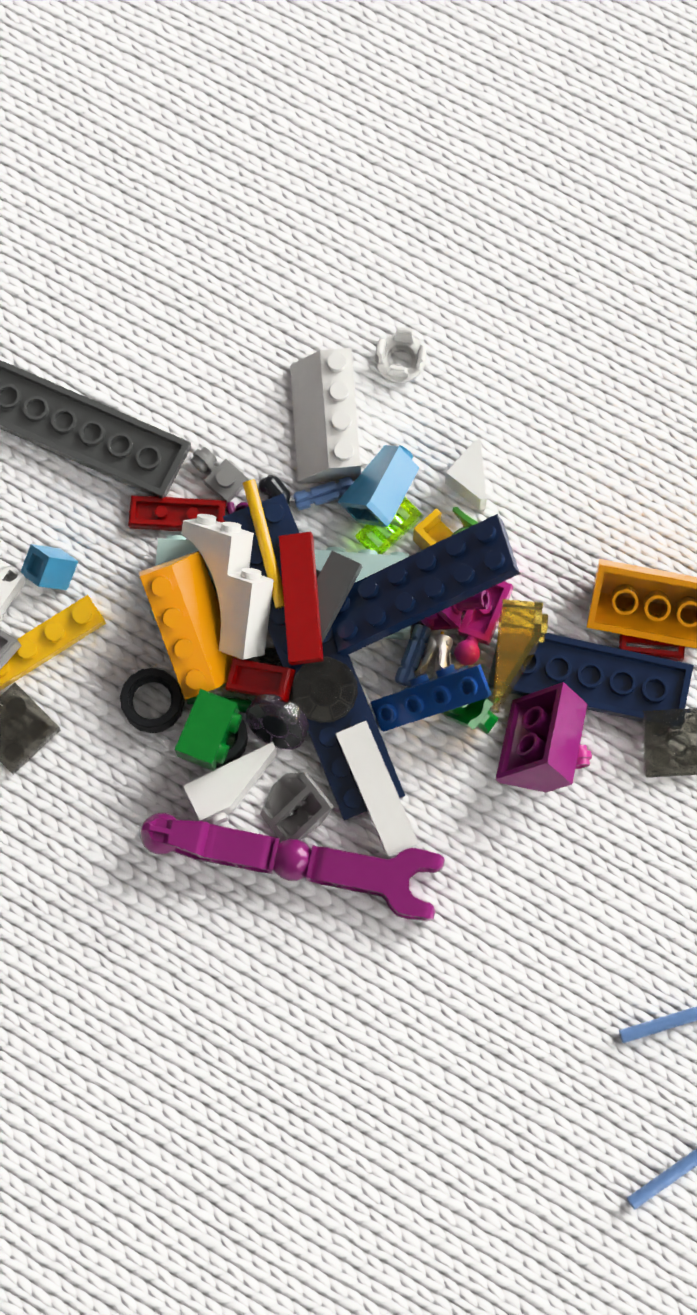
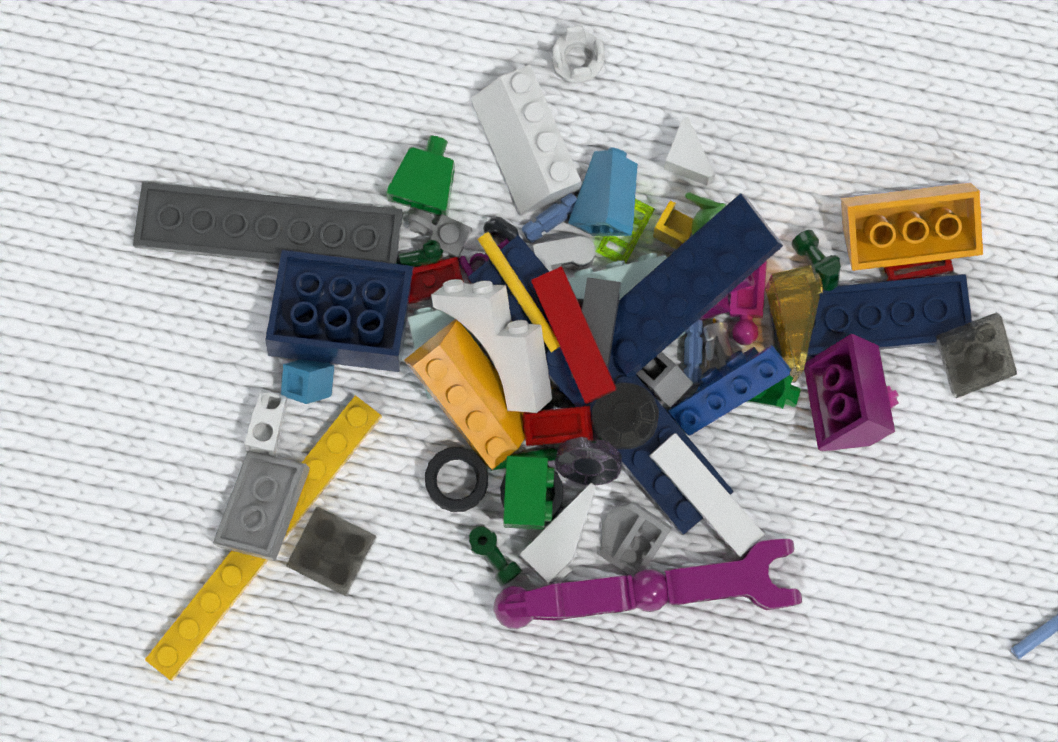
camera: 20 degrees left, 5 degrees up
none -> dark blue slope [265,250,413,372]
none -> green torso [386,135,455,217]
none -> dark green arm [399,240,443,268]
none -> dark green leg [469,526,523,587]
none -> white leg [533,236,595,272]
none -> light grey slope [636,352,693,407]
none -> dark green leg [791,230,841,291]

